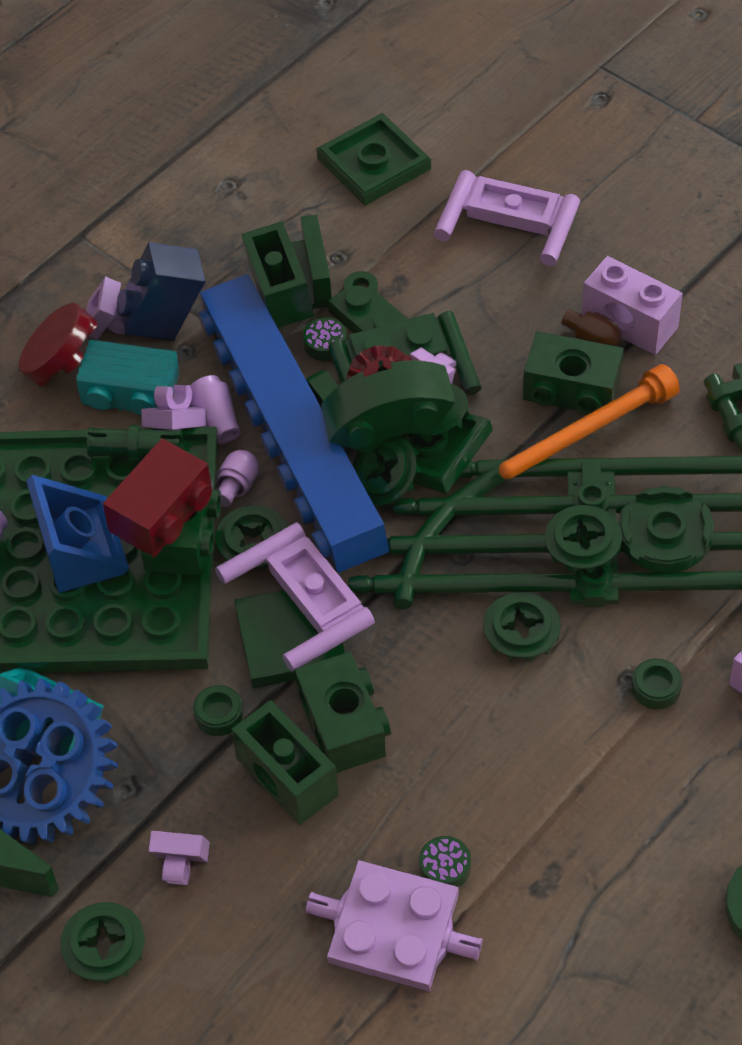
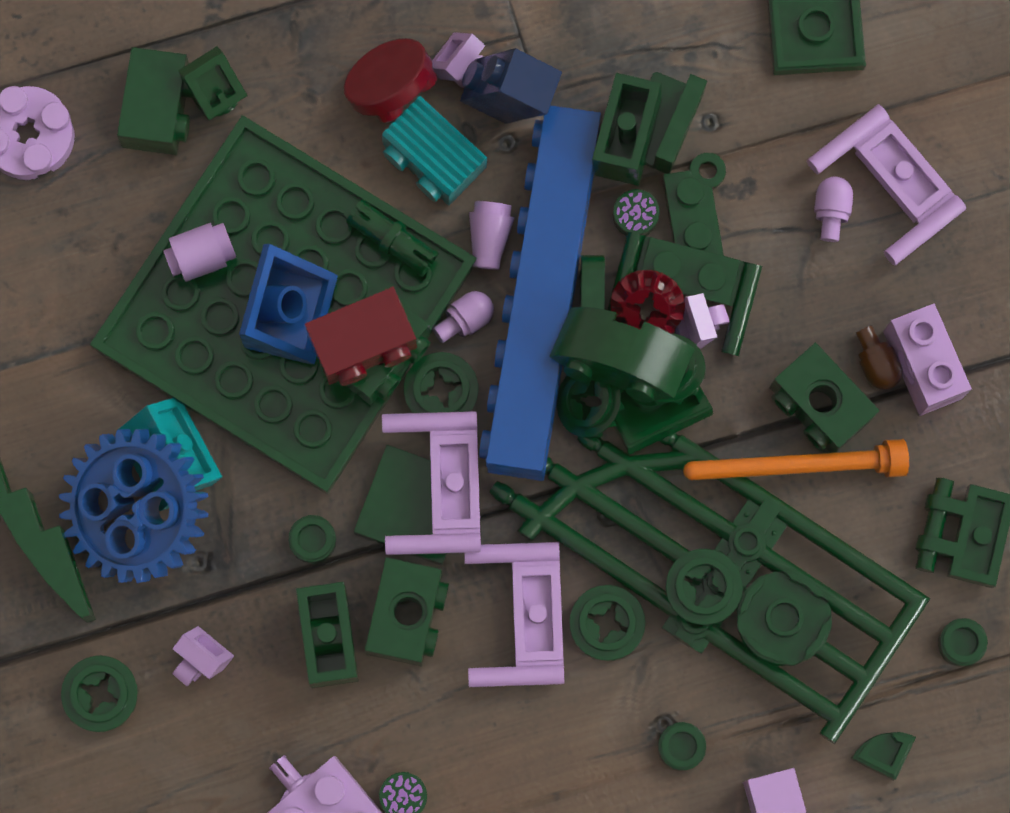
camera: 25 degrees right, 25 degrees up
lavender tile [141,385,206,430] -> none
none -> lavender plate [464,542,564,687]
none -> lavender cylinder [814,177,853,242]

